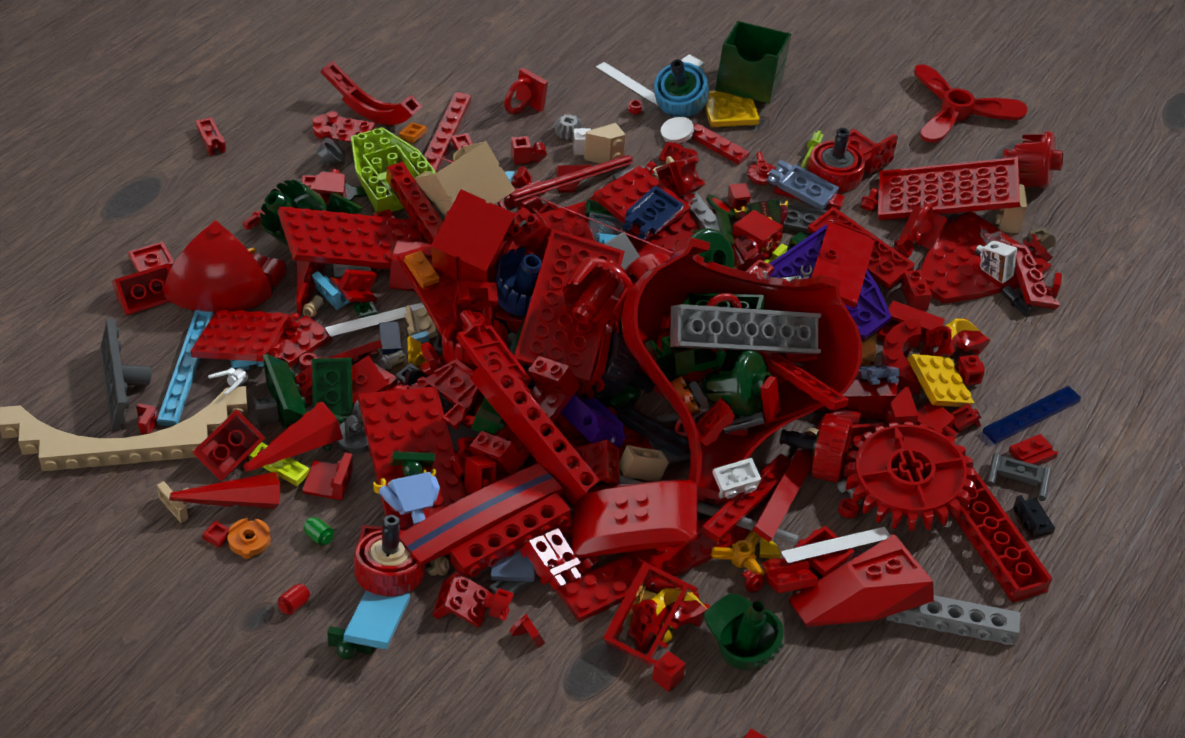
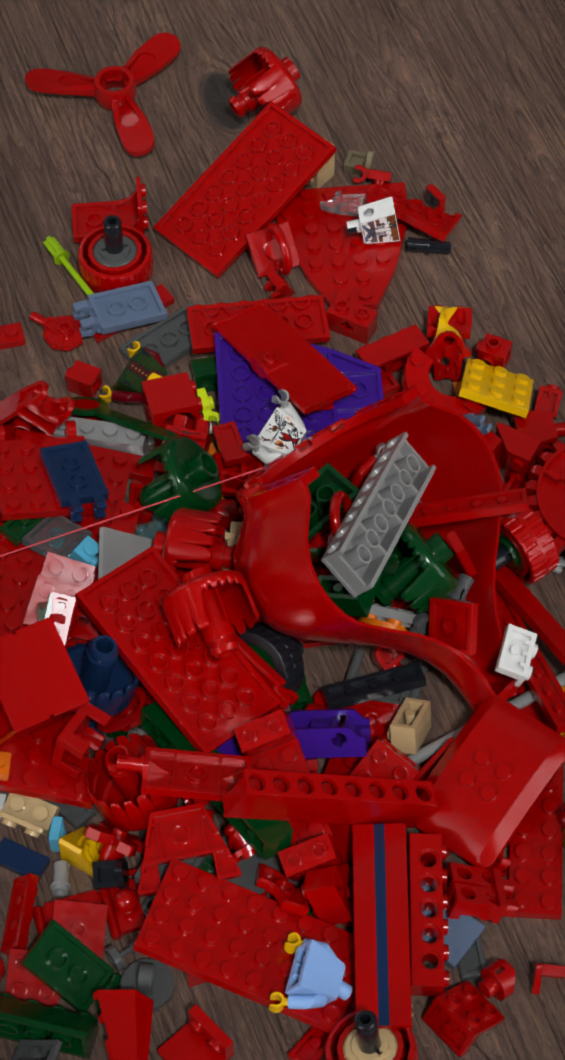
camera: 50 degrees left, 10 degrees up
dark green tile [390,451,435,477] -> none
red piece [860,188,879,212] -> none

